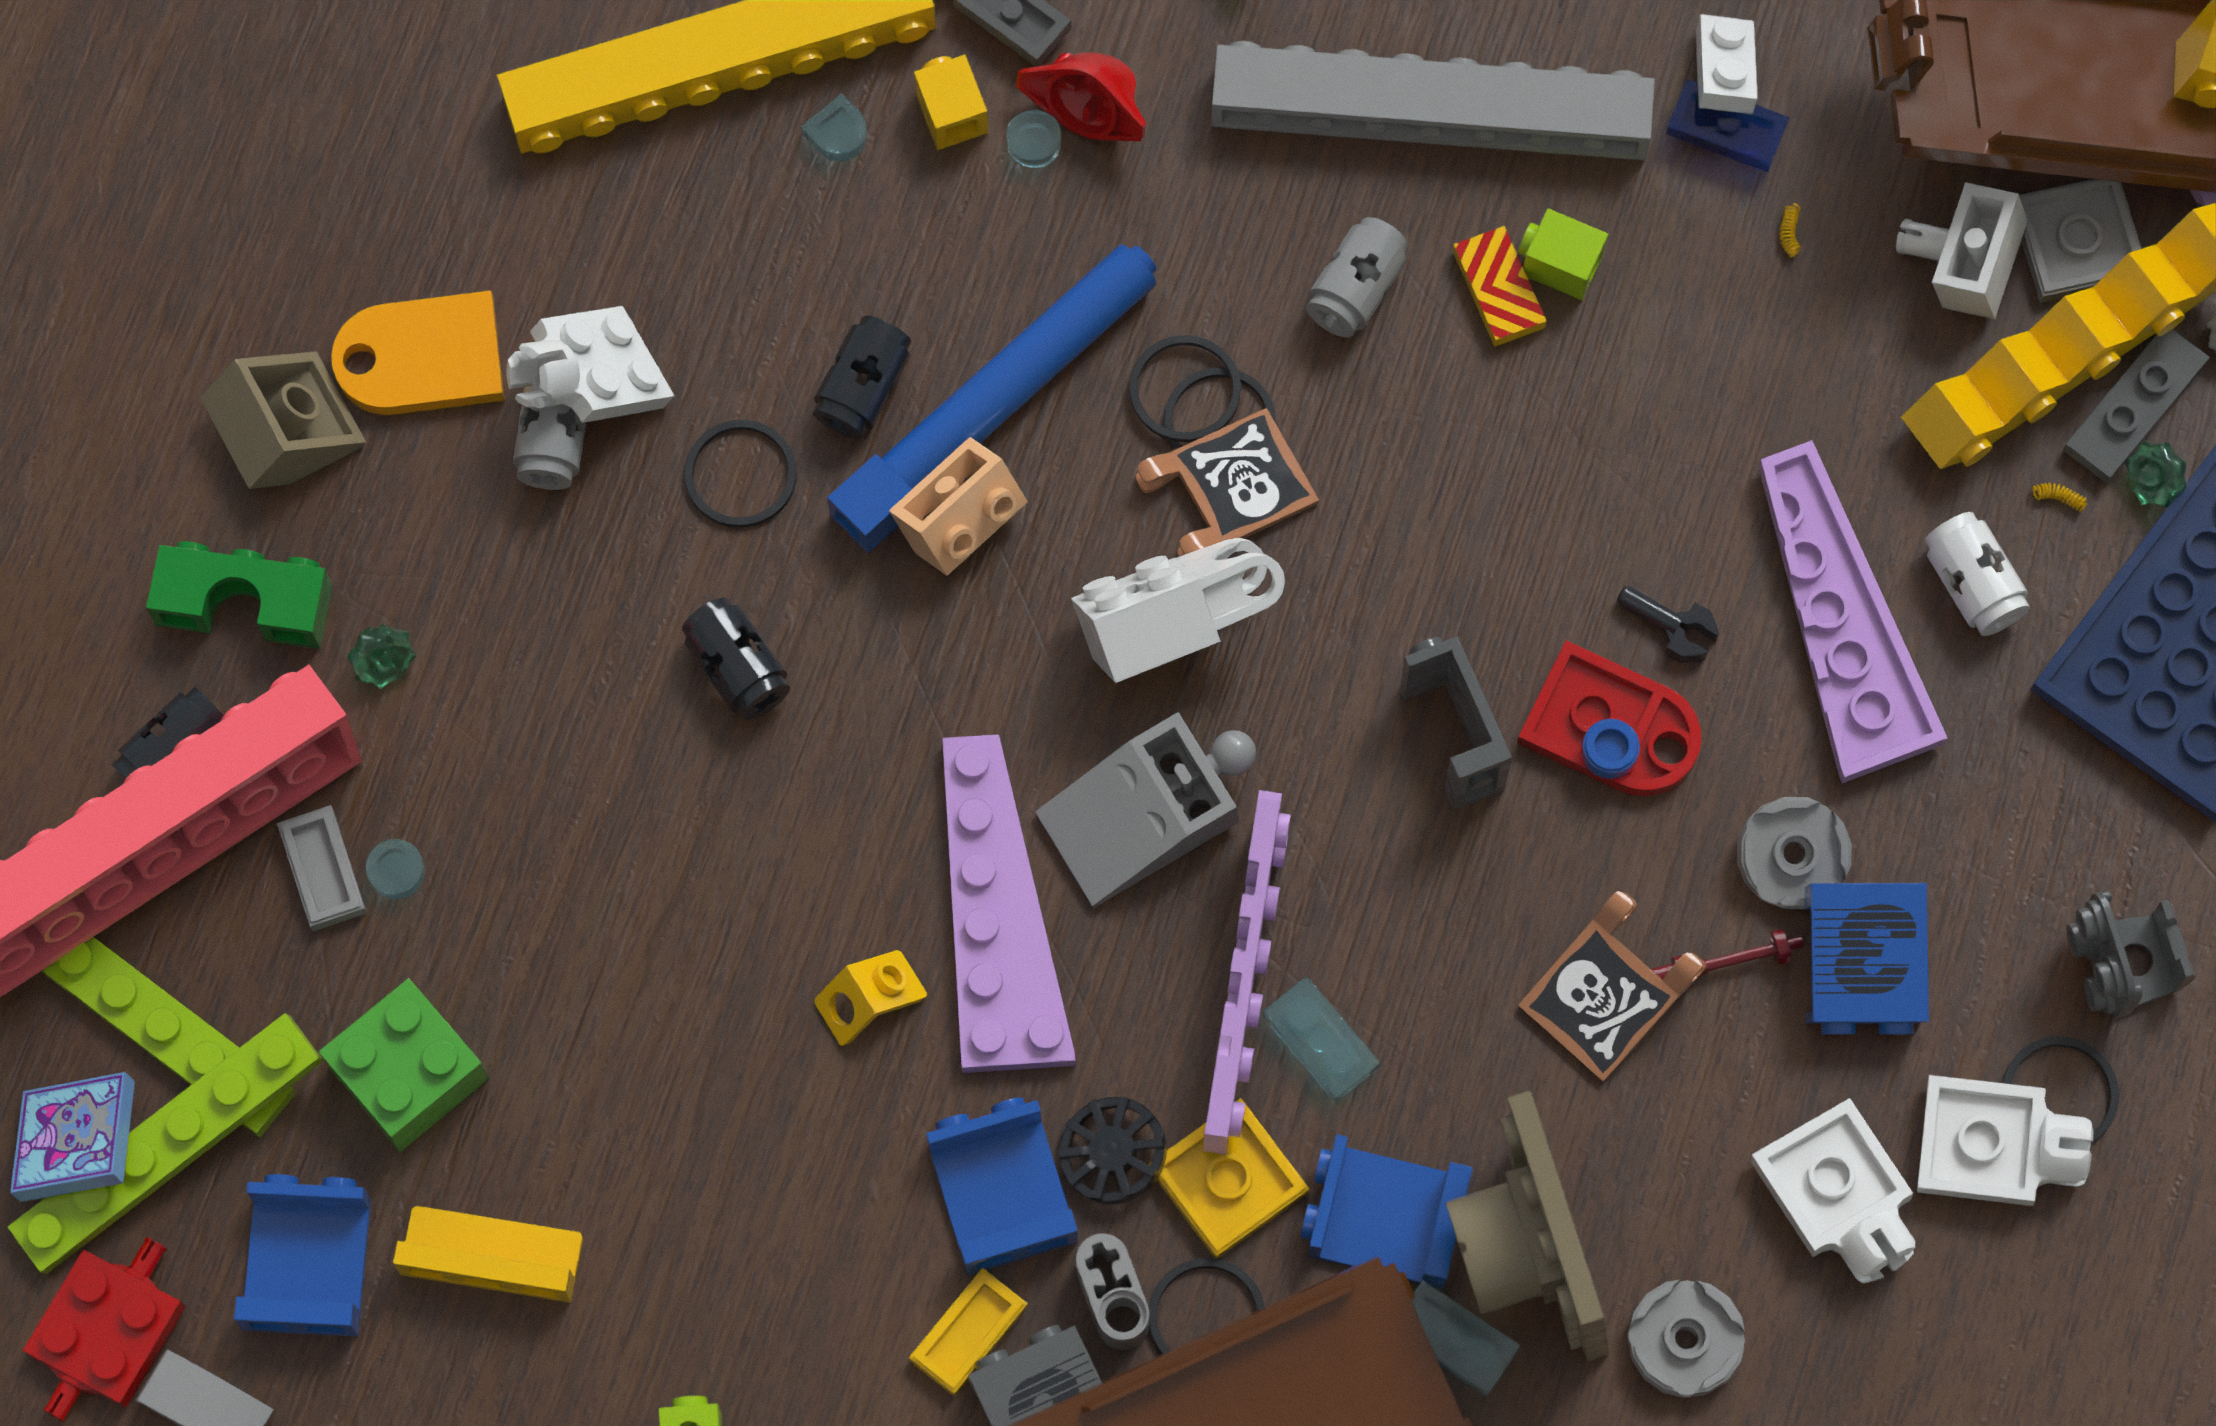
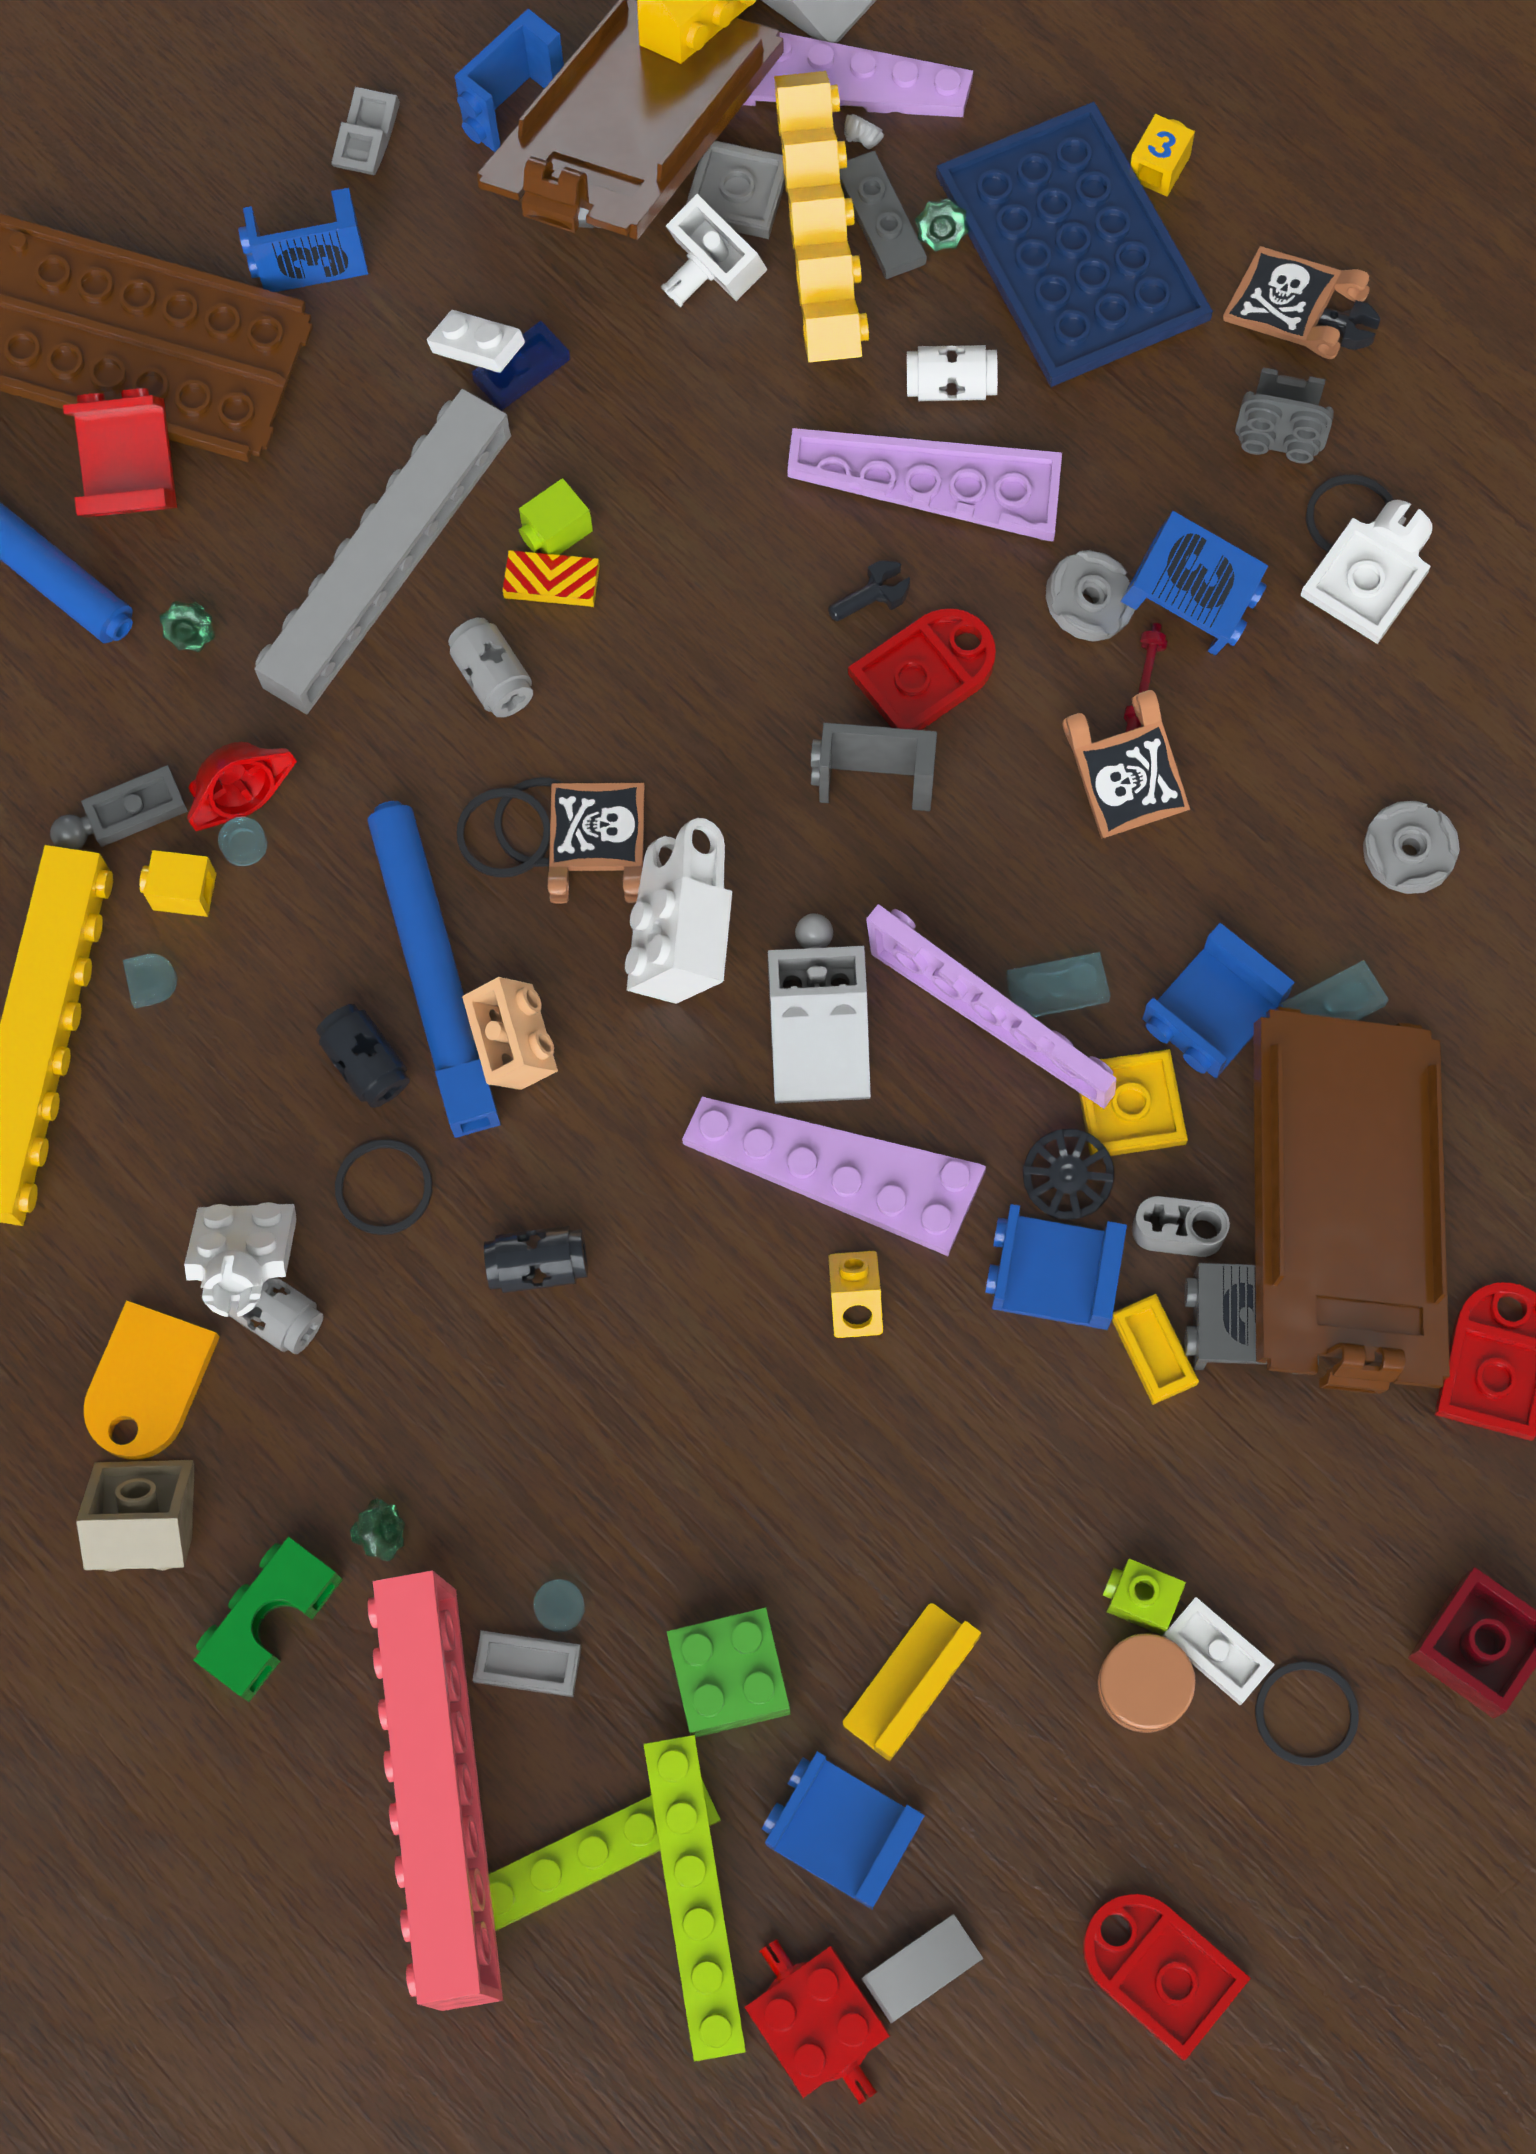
camera: 60 degrees left, 0 degrees up
tile [10,1072,135,1202] -> none
black piece [111,687,224,779] -> none
black piece [1149,1258,1265,1354] -> none
dark tan piece [1446,1090,1609,1362] -> none
blue tile [1581,719,1640,779] -> none
white plate [1750,1098,1916,1283] -> none
yellow leg [1779,203,1801,258] -> none
yellow leg [2032,482,2087,513] -> none

